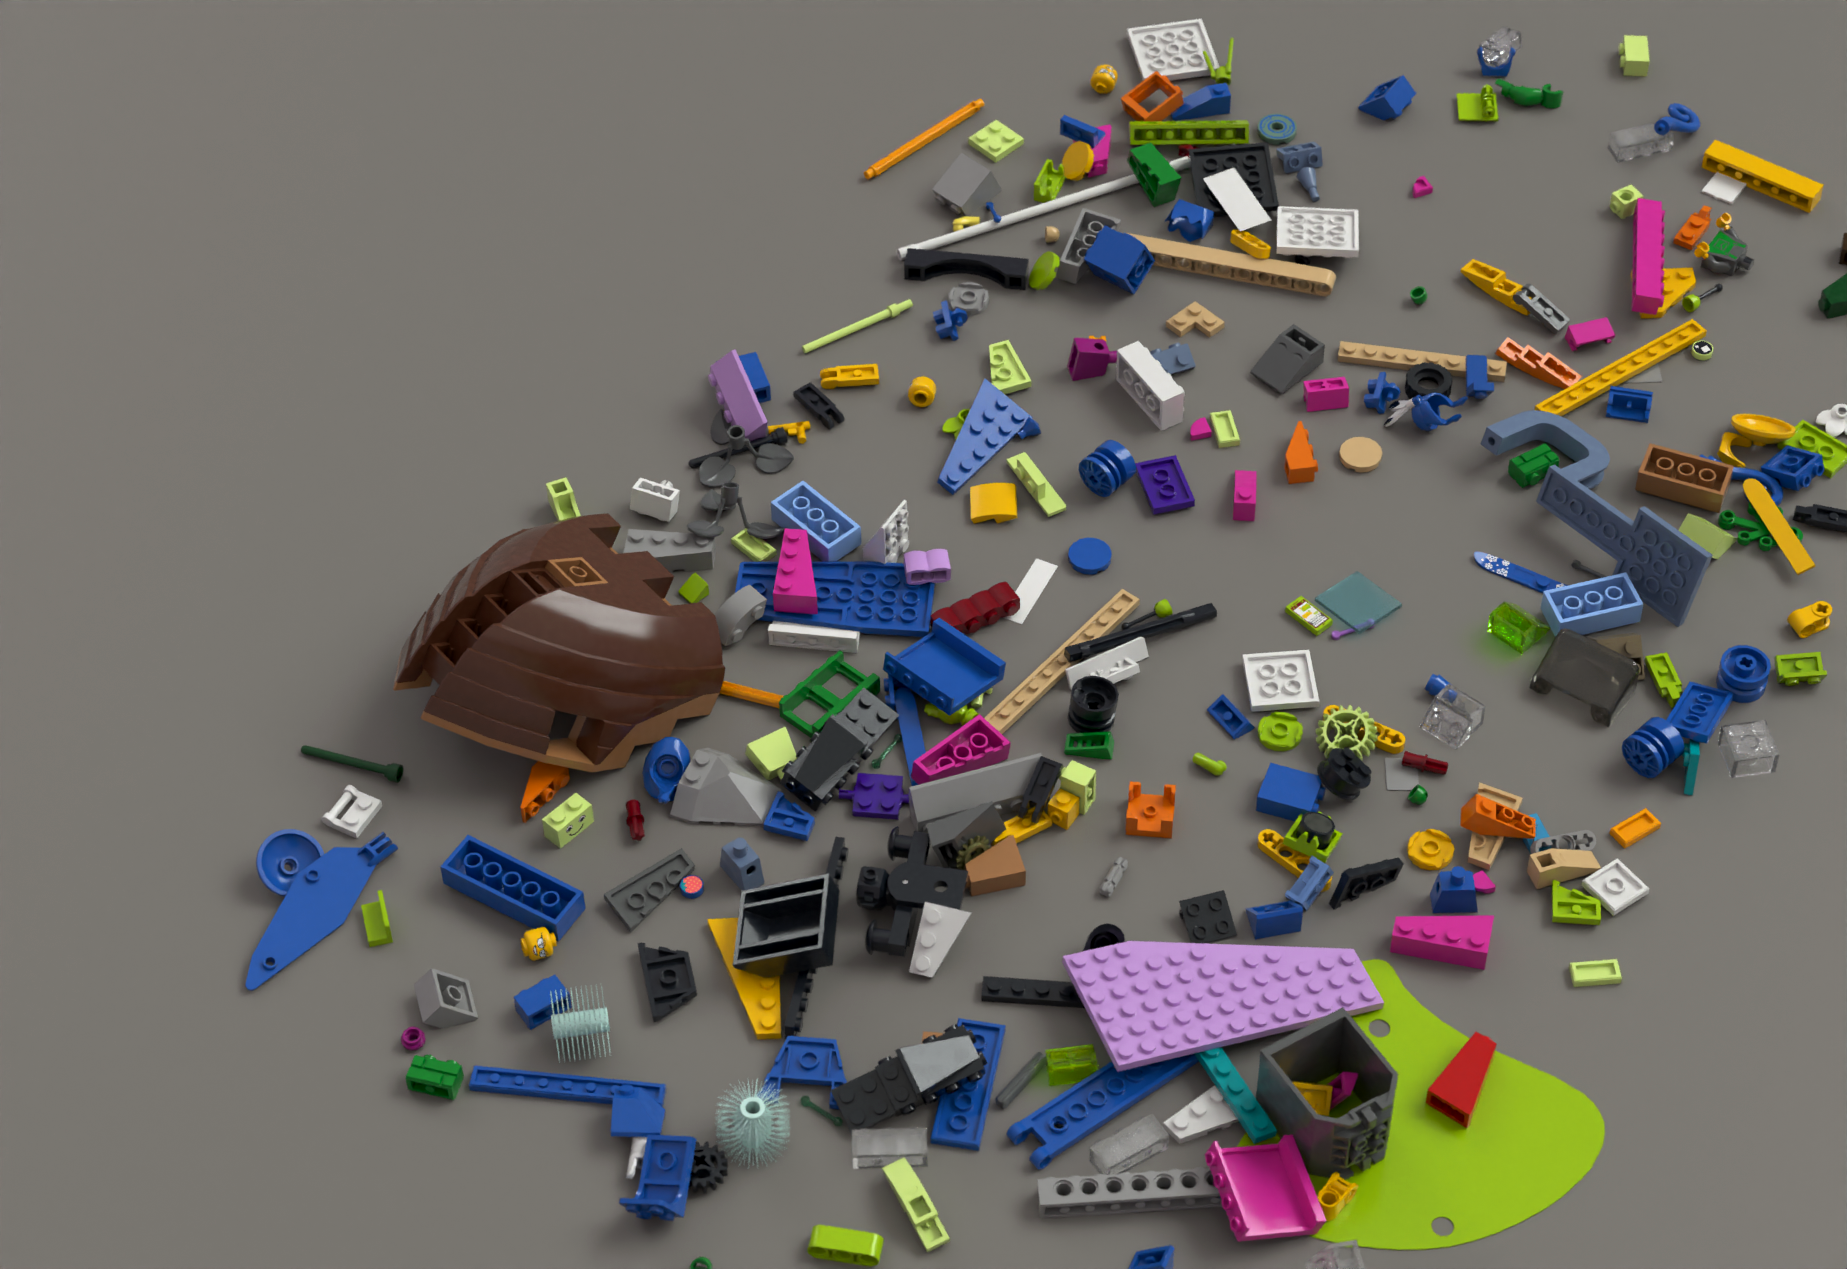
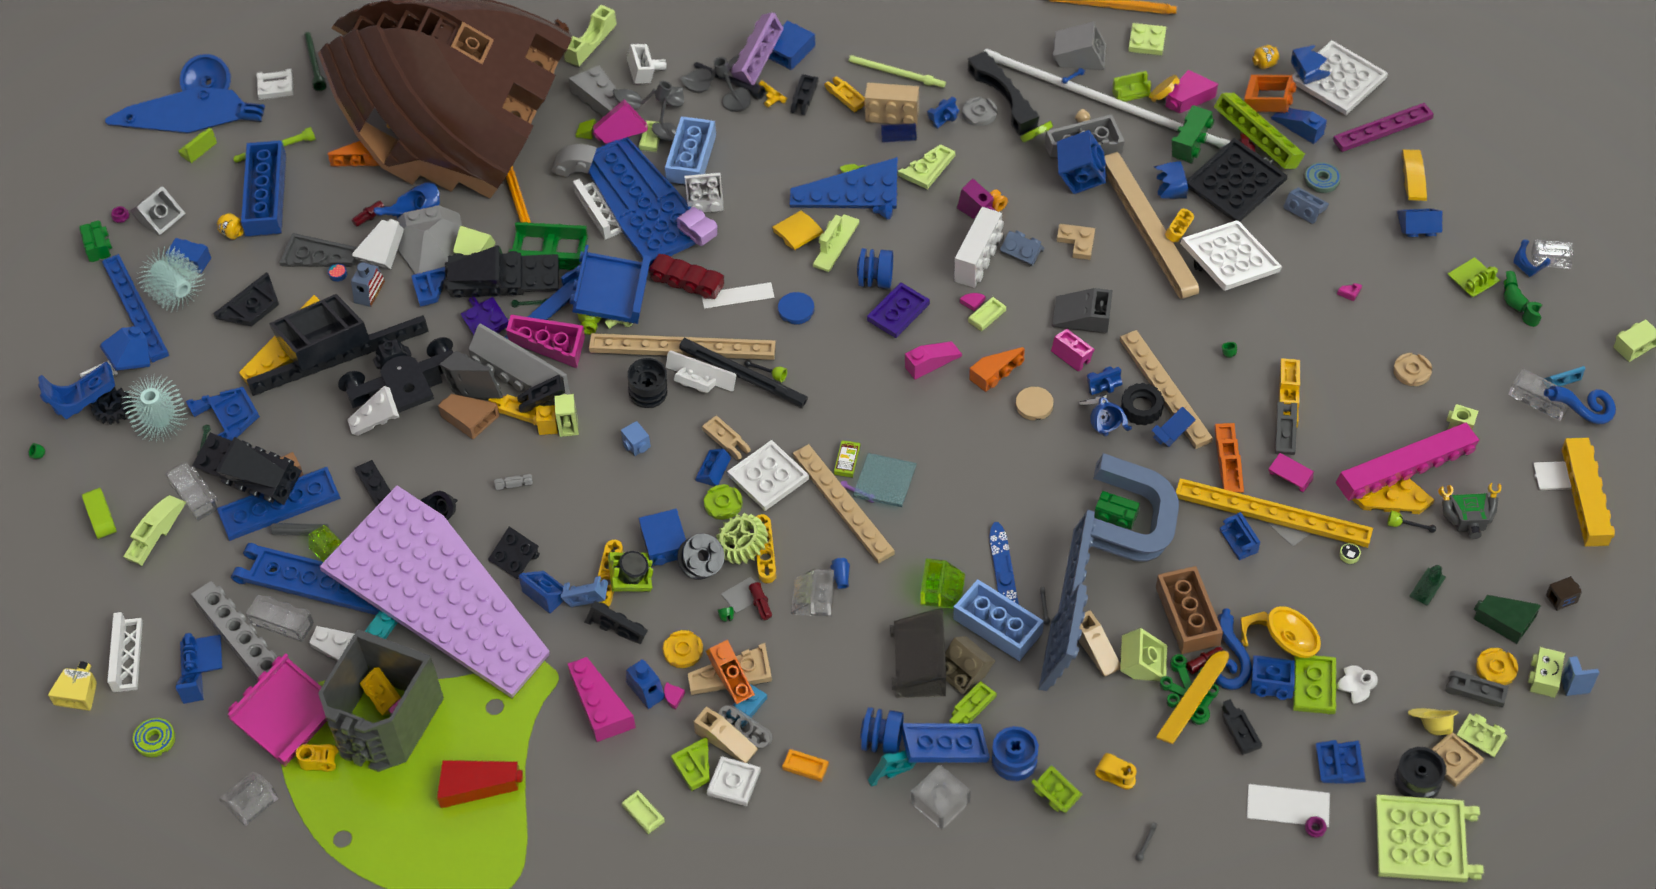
camera: 55 degrees right, 5 degrees up
yellowish green brick [542,793,594,849] -> none
dark pink wedge [773,528,818,614] -> none
yellow head [908,376,937,407] -> none
light yellow arm [952,216,980,232] -> none
olive gear [956,835,990,870] -> none
blue panel [1060,115,1105,149] -> none
green slope [1064,732,1114,759] -> none
orange panel [1125,781,1176,838] -> none
lime arm [1192,752,1227,776] -> none
lime plant [1203,38,1234,86] -> none
white sticker [1203,168,1271,231] -> none
sand blue cone [1297,167,1320,202] -> none
orange hinge [1673,205,1712,251] -> none
none -> blue hinge [180,633,223,676]
none -> lime piece [233,127,316,163]
none -> white slope [352,219,404,269]
none -> dark pink slope [593,99,648,143]
none -> medium blue brick [621,421,651,456]
none -> tan hinge [702,415,751,460]
none -> tan plate [793,444,895,564]
none -> tan brick [865,83,919,126]
none -> clear blue tile [881,123,917,142]
none -> dark red axle [1186,647,1224,675]
none -> blue piece [1291,45,1331,85]
none -> magenta plate [1333,103,1434,152]
none -> tan tile [1393,353,1432,386]
none -> yellow slope [1402,149,1427,201]
none -> clear green hinge [1409,565,1446,606]
none -> dark azure slope [1542,366,1586,389]

